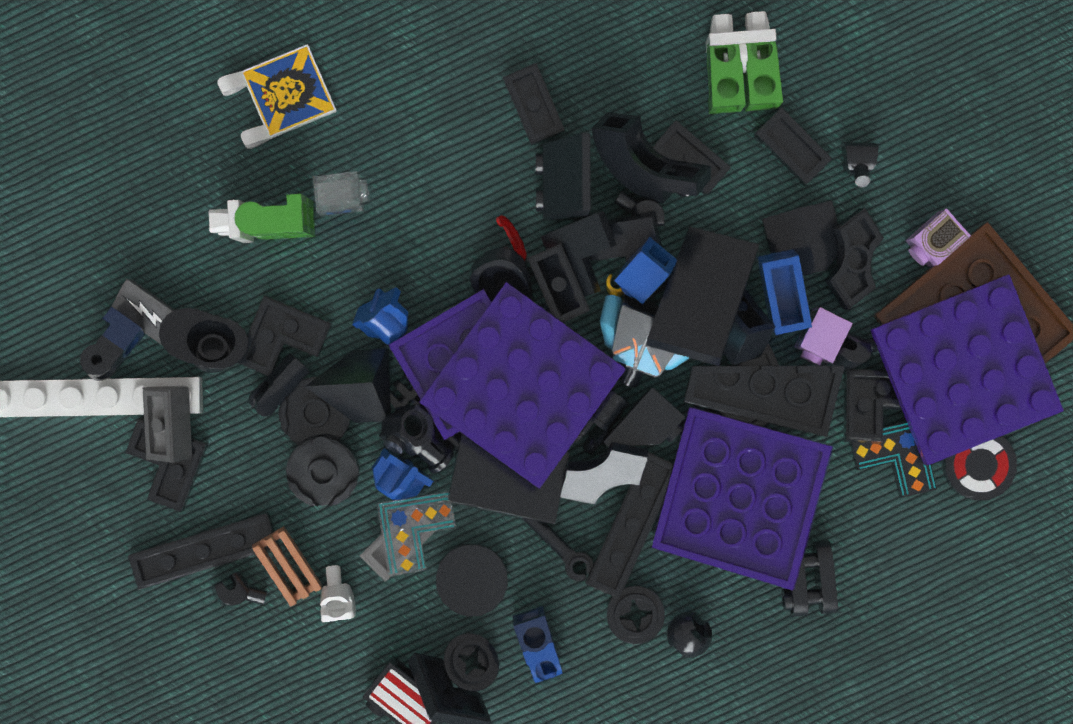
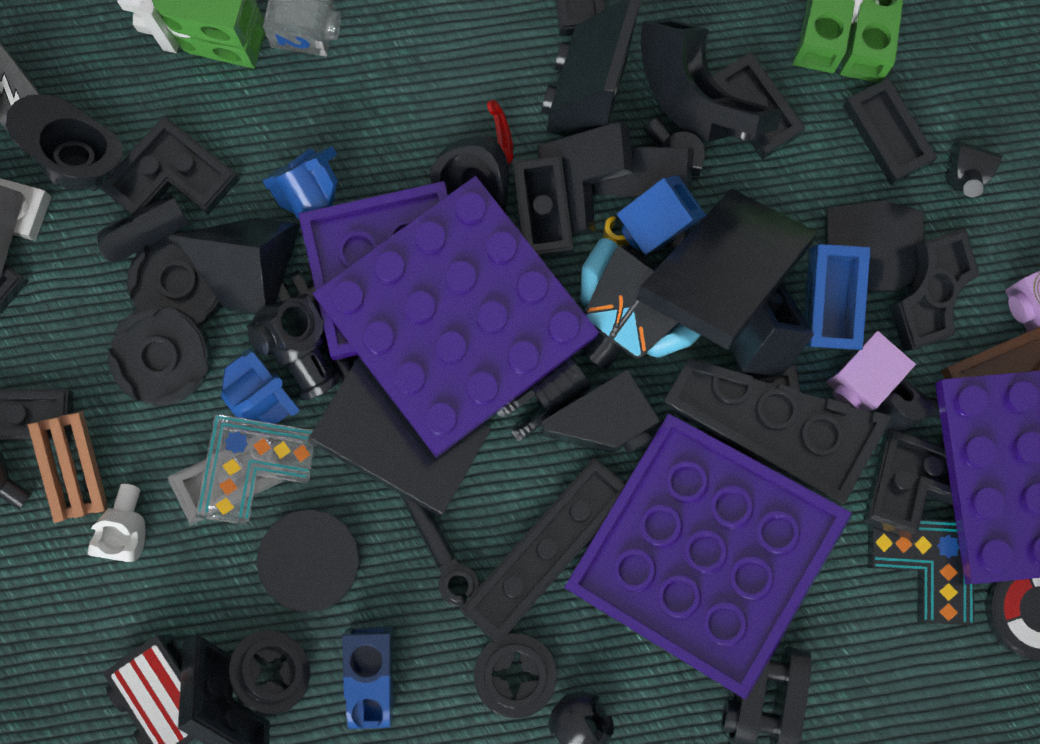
camera: 10 degrees right, 10 degrees down
tile [560,442,648,505] -> none

